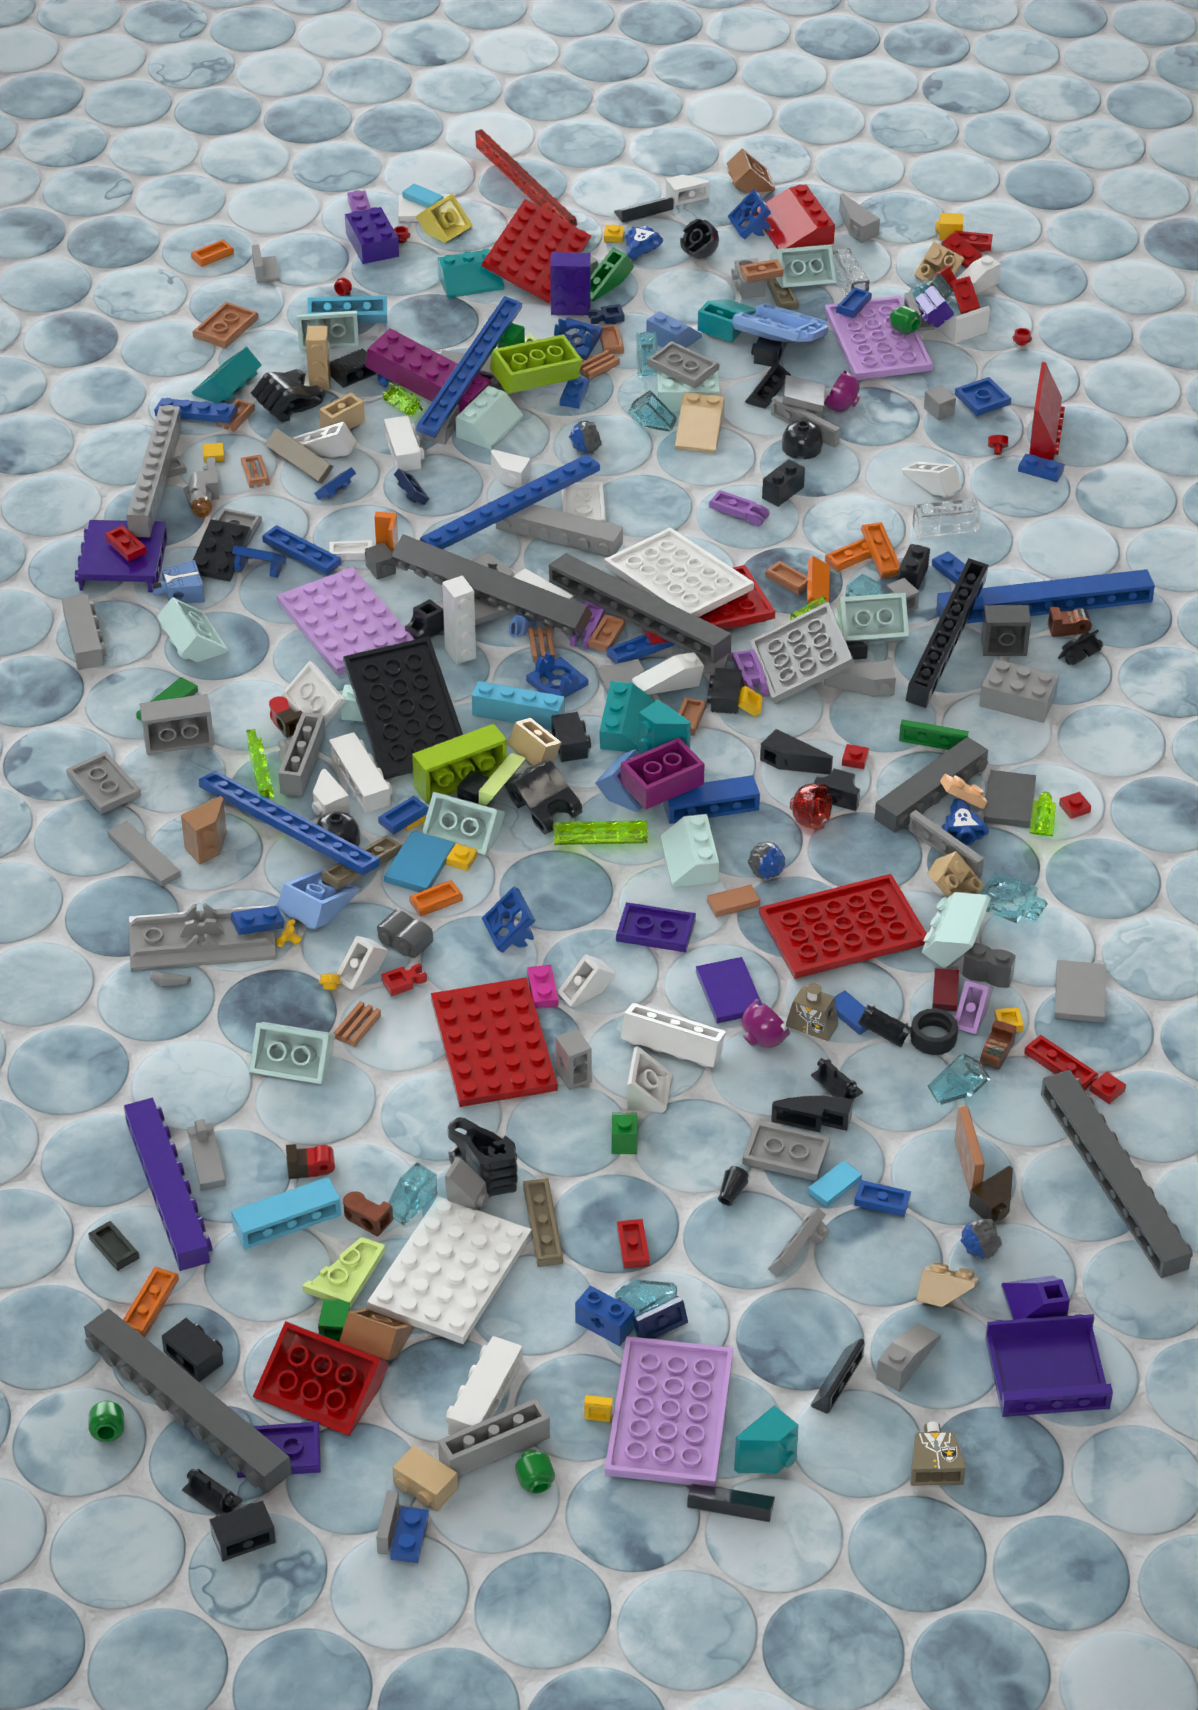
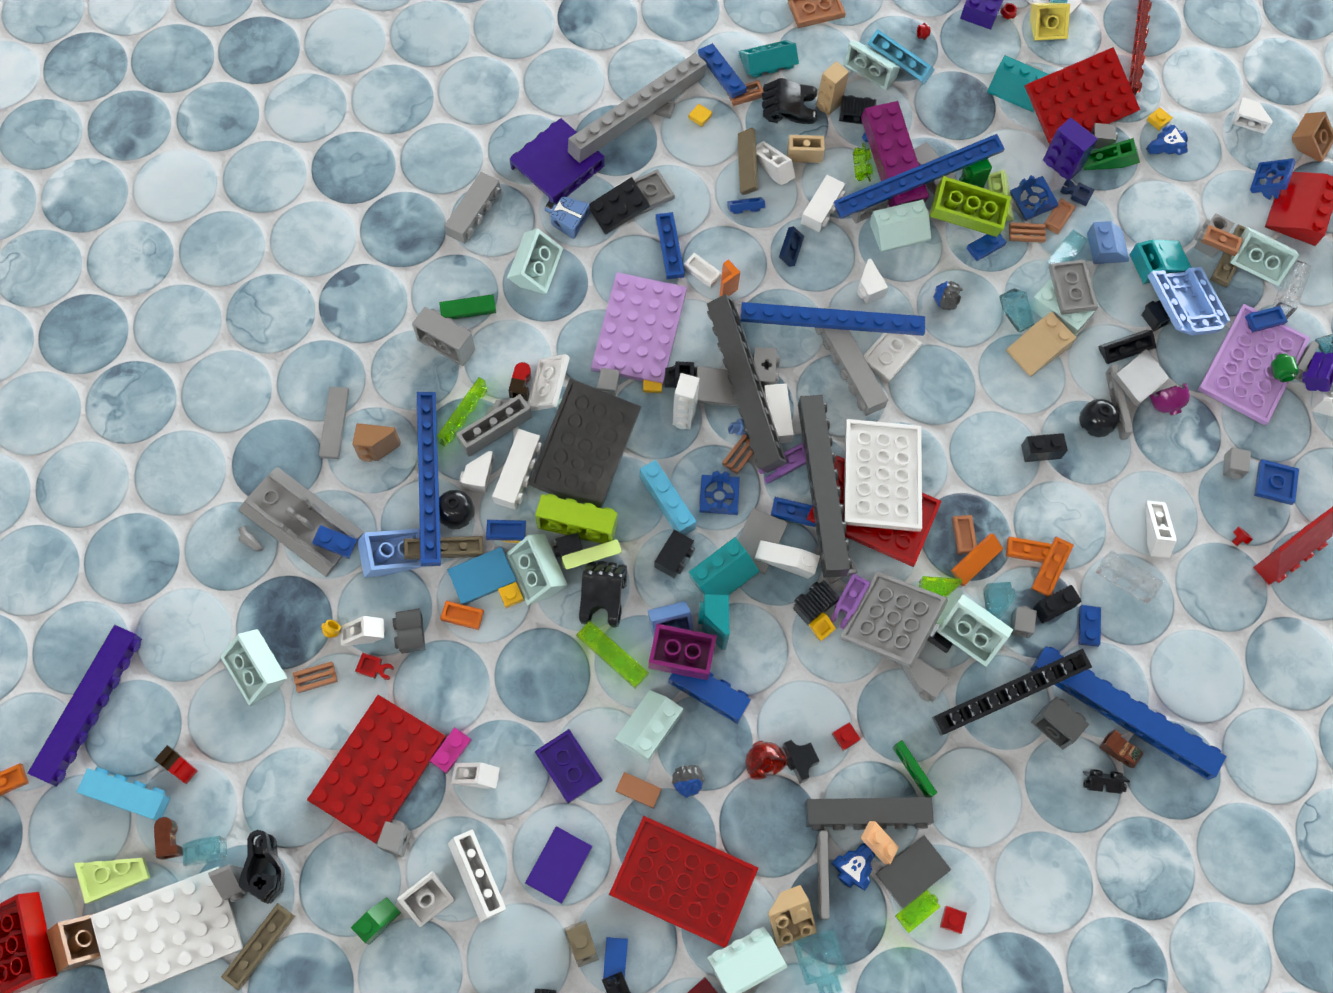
camera: 40 degrees right, 25 degrees up
light grey plate [66,751,141,814] -> none
pearl dark grey tile [88,1221,140,1271] -> none
red plate [105,525,146,562] -> none
light grey plate [184,457,220,517] -> none
light grey hinge [187,1119,226,1191] -> none
blue piece [232,545,287,578] -> none
nougat tile [241,455,270,488] -> none
yellow plant [275,919,302,948] -> none
green brick [318,1300,350,1342] -> none
dark grey brick [365,543,396,580] -> none
blue piece [482,886,535,953] -> none
tan brick [507,718,562,767] -> none
nougat plate [588,614,625,652] -> none
black slope [614,197,674,223] -> none
nougat tile [678,697,706,736] -> none
black cylinder [680,219,719,259] -> none
medium lavender hinge [709,490,770,526] -> none
magenta cylinder [741,999,790,1048] -> none
black slope [760,729,833,775] -> none
light grey brick [979,659,1059,723] -> none
blue plate [1018,454,1065,482] -> none

